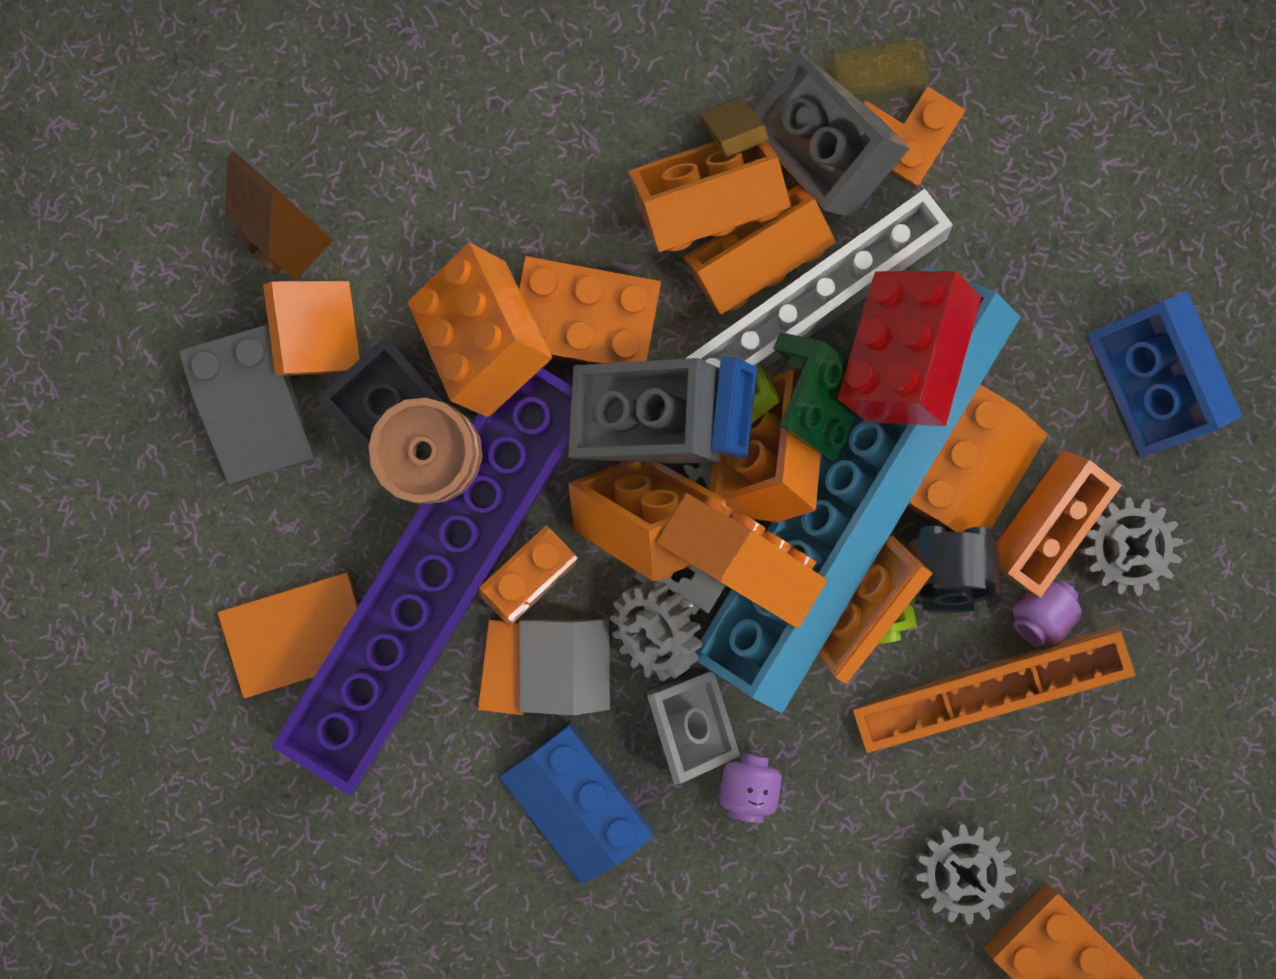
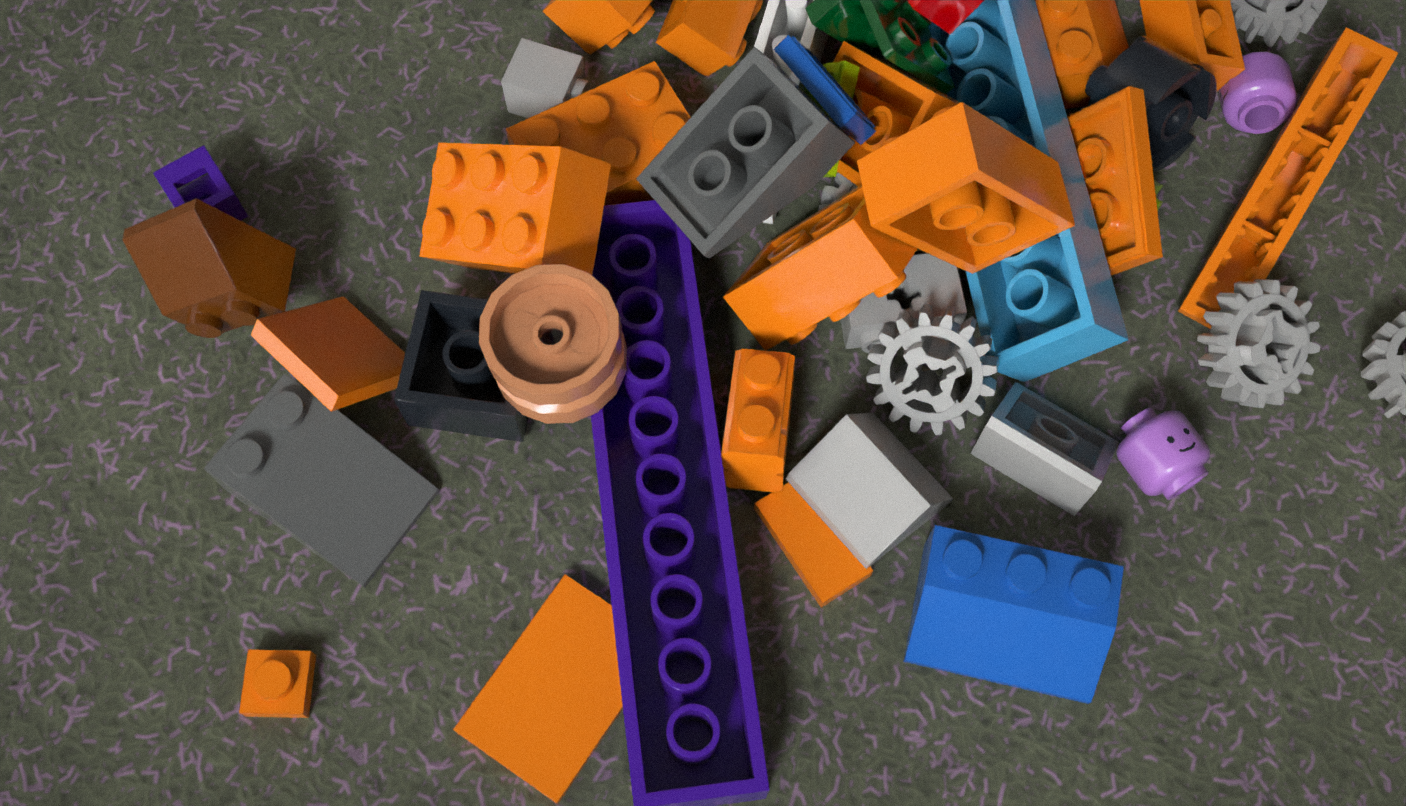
camera: 45 degrees left, 20 degrees down
none -> dark purple brick [153,145,248,221]
none -> orange plate [239,649,316,718]
none -> light grey brick [501,38,591,118]
none -> light grey gear [1197,279,1320,408]

